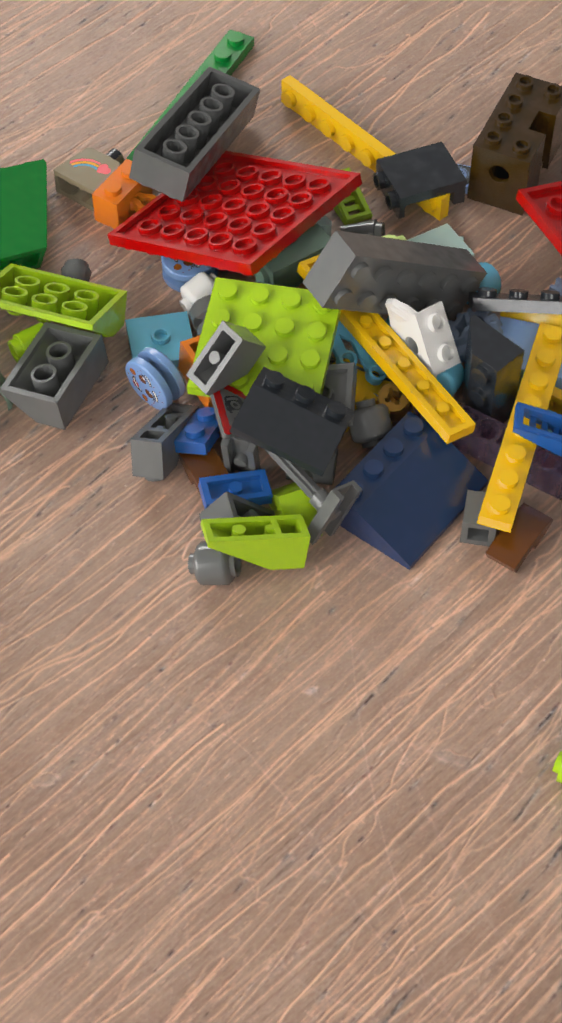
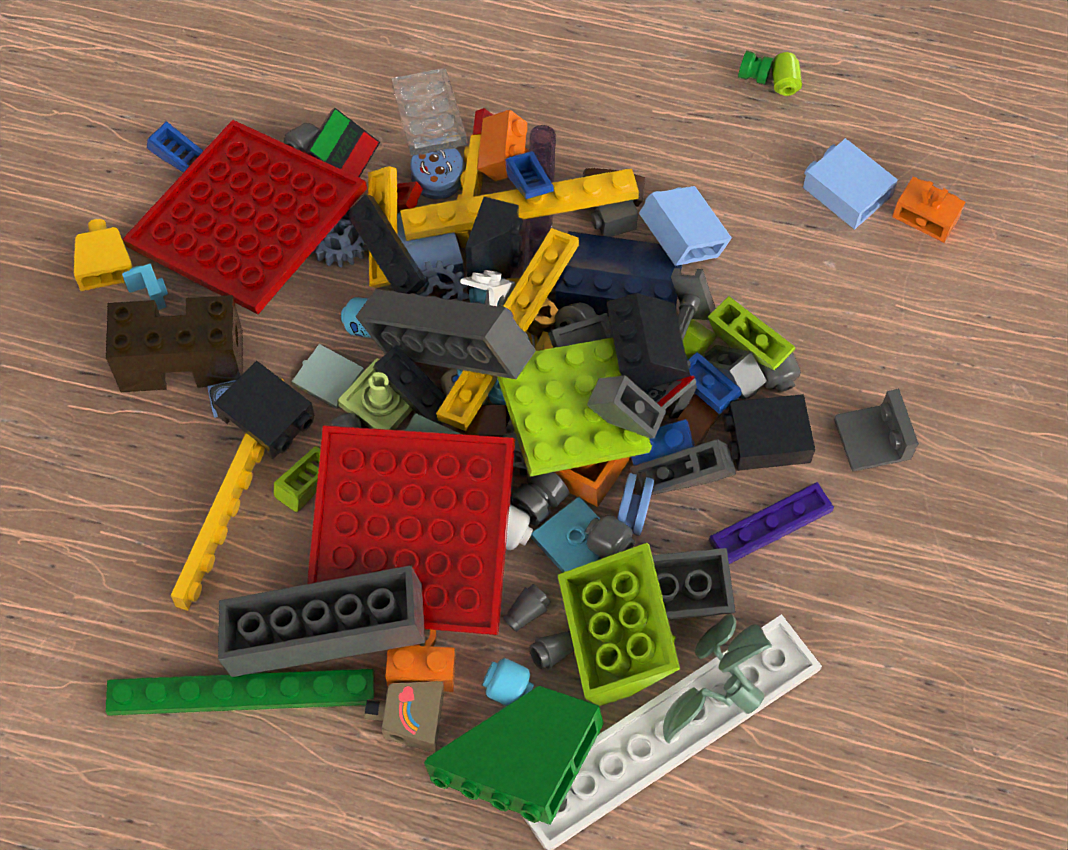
camera: 120 degrees left, 10 degrees up
none -> medium azure head [482,658,534,706]
none -> dark grey cone [503,584,551,632]
none -> dark grey head [585,515,635,558]
none -> light blue brick [639,186,732,266]
none -> dark purple tile [708,482,834,564]
none -> black brick [723,394,815,471]
none -> light blue brick [803,138,898,230]
none -> dark grey bracket [834,389,919,471]
none -> orange brick [892,176,966,243]

